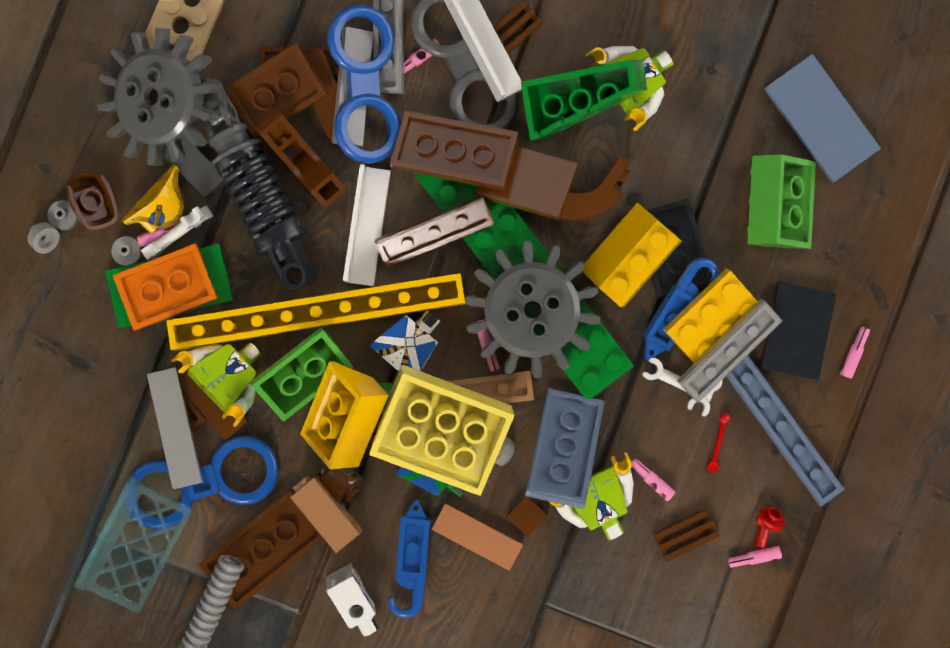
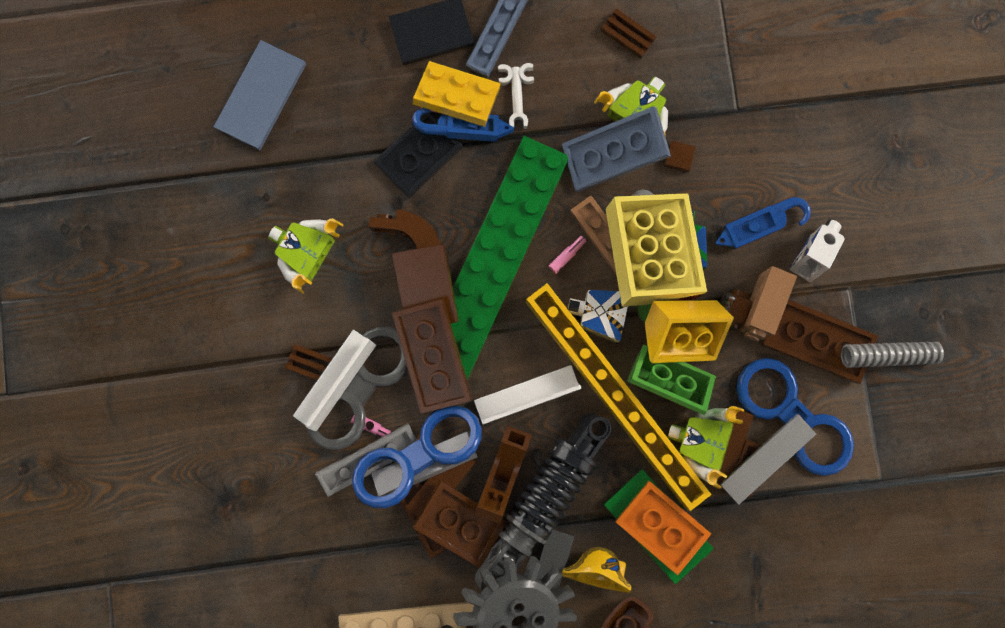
camera: 120 degrees left, 5 degrees down
clear light blue fence [73,476,193,614] -> none
light grey tile [111,236,143,266] -> none
bright pink piece [137,220,181,248] -> none
white bar [141,206,214,260] -> none
tile [374,195,495,268] -> none
nougat tile [431,503,523,571] -> none
dark grey gear [465,241,601,378] -> none
green wedge [521,59,648,141] -> none
yellow slope [582,202,682,307] -> none
bright pink pin [631,458,676,501] -> none
light grey tile [677,299,782,403] -> none
red hinge [707,413,730,473] -> none
bright green slope [747,154,816,249] -> none

